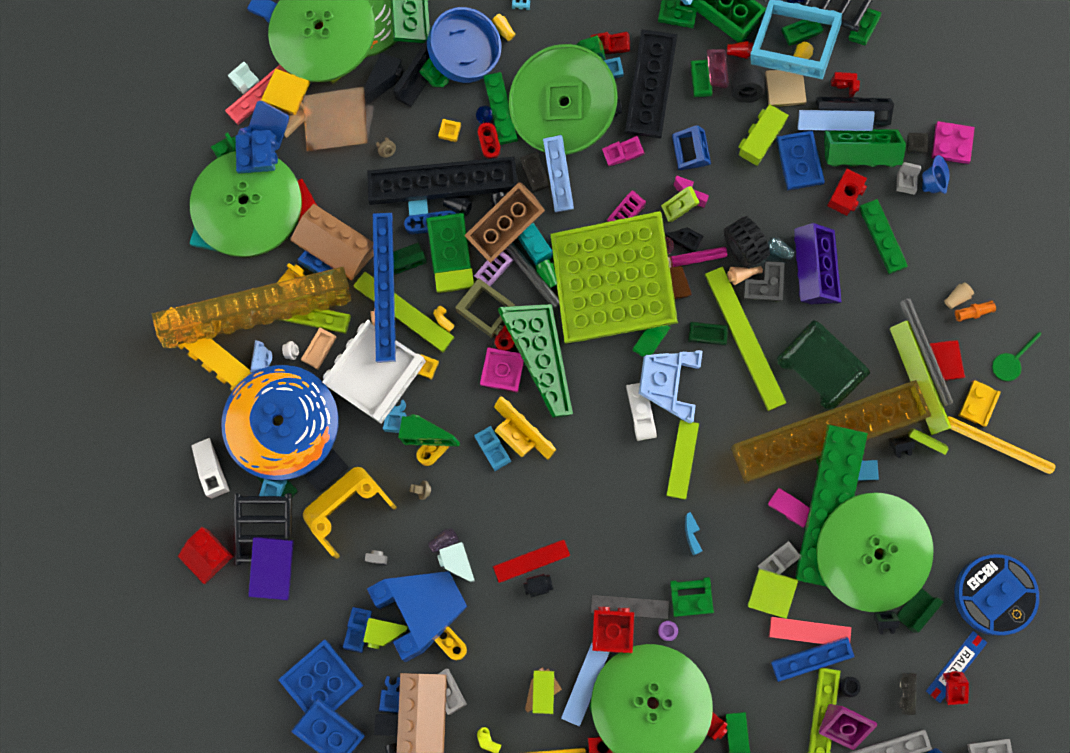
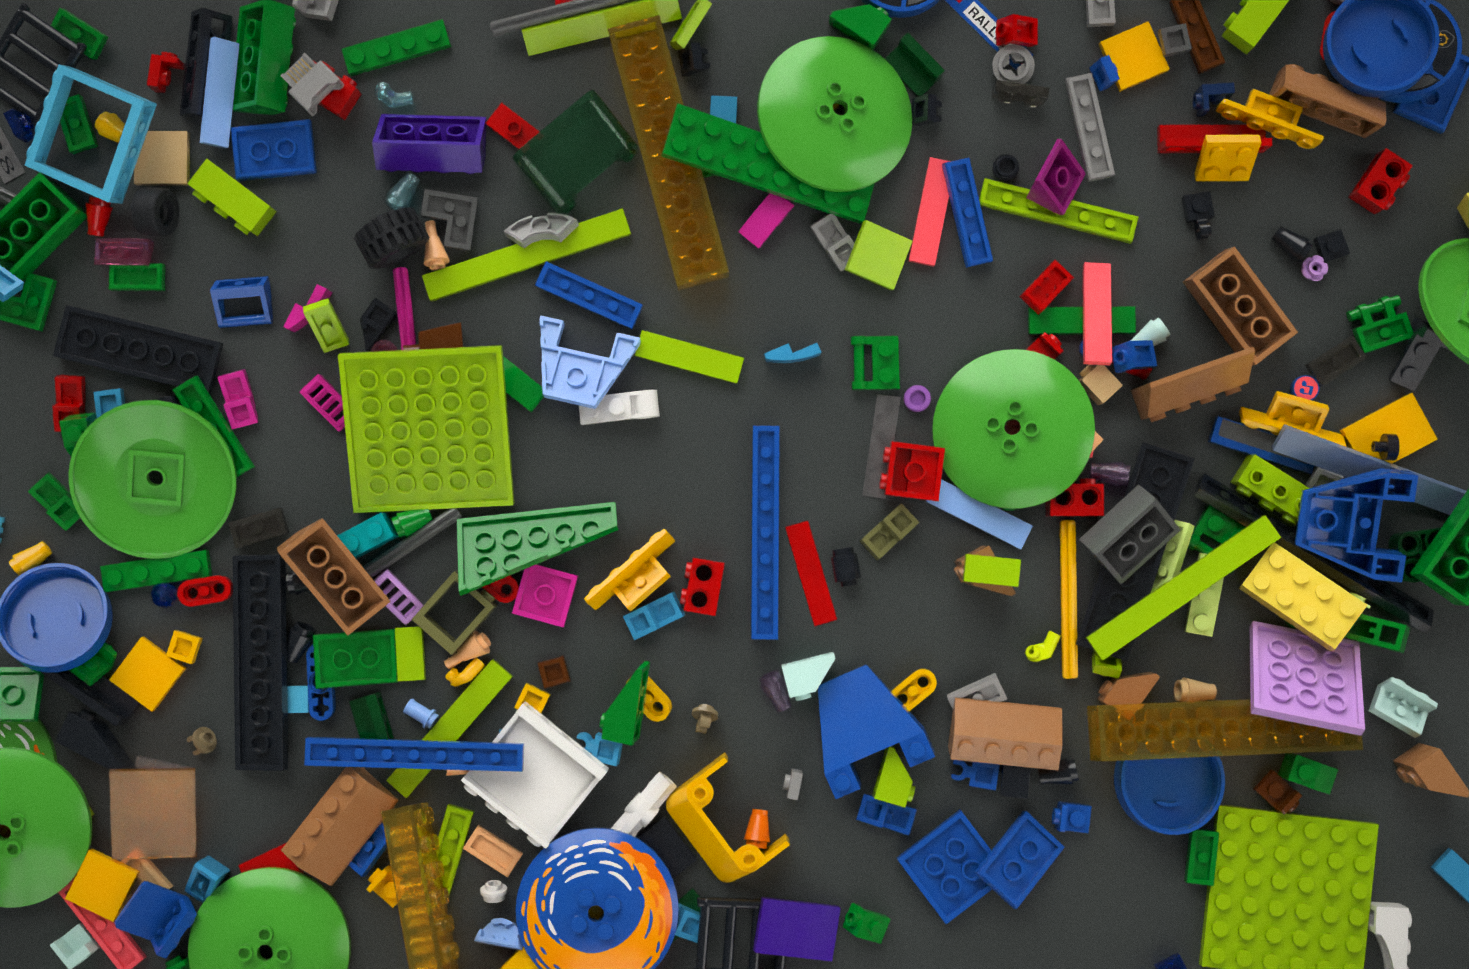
camera: 90 degrees left, 10 degrees up
blue plate [236,130,278,174] -> none
light blue tile [543,135,574,213] -> none
dark green tile [688,322,728,346] -> none
none -> green slope [27,472,81,531]
none -> yellow tile [109,636,186,712]
none -> green tile [173,375,255,477]
none -> dark azure slope [184,855,230,903]
none -> light grey piece [281,52,344,116]
none -> clear light blue arm [375,82,414,108]
none -> light blue pin [403,698,439,729]
none -> light nougat cone [444,631,491,670]
none -> red plate [486,102,544,157]
none -> light grey tile [504,213,579,248]
none -> blue plate [535,261,643,330]
none -> reddish brown tile [537,655,571,689]
none -> white piece [610,771,677,837]
none -> red brick [680,557,725,616]
none -> orange cone [744,809,770,849]
none -> blue plate [751,426,779,640]
none -> green slope [828,4,891,50]
none -> green bracket [843,903,891,944]
none -> olive slope [859,503,919,560]
none -> light grey gear [992,44,1035,87]
none -> red plate [1020,260,1074,315]

